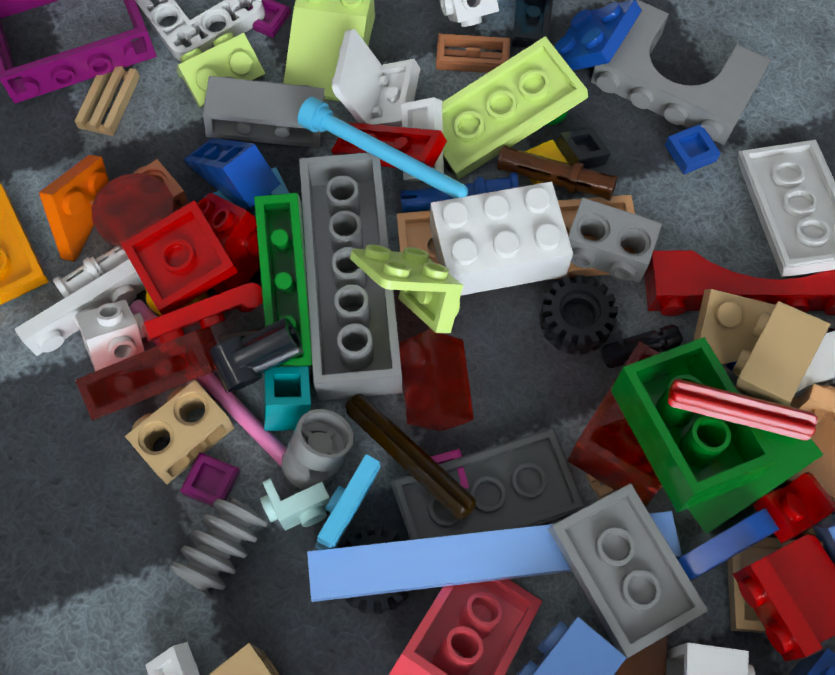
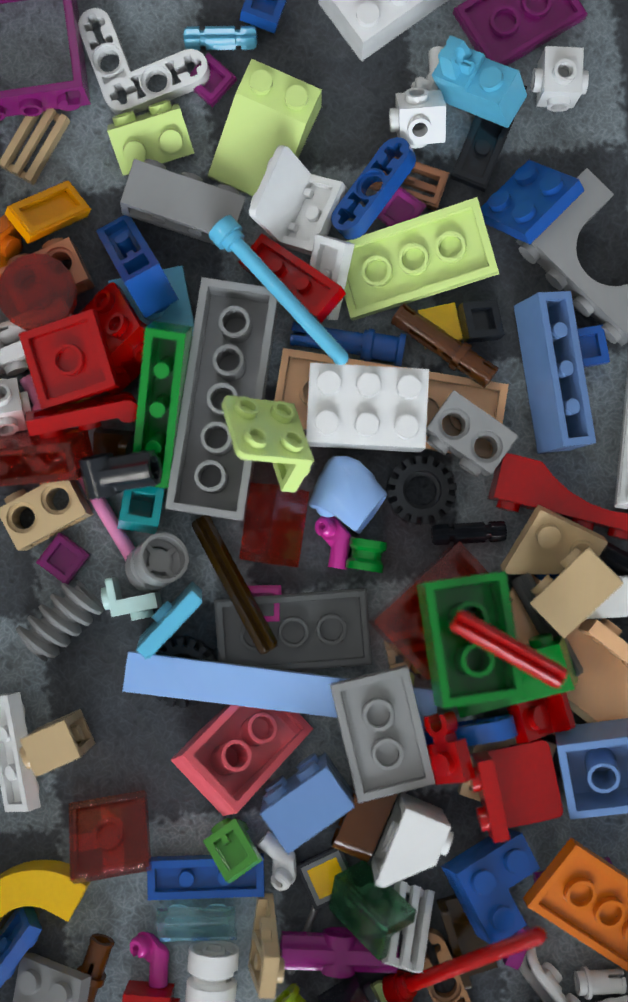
camera: 10 degrees right, 20 degrees up
none -> light orange tile [5,180,91,244]
none -> light blue piece [308,456,387,534]
none -> dark pink arm [315,516,351,570]
none -> blue beam [331,137,416,240]
none -> green wheel [345,537,387,573]
none -> magenta tile [377,186,427,227]
none -> red plate [424,711,476,785]
none -> medium blue brick [514,291,596,454]

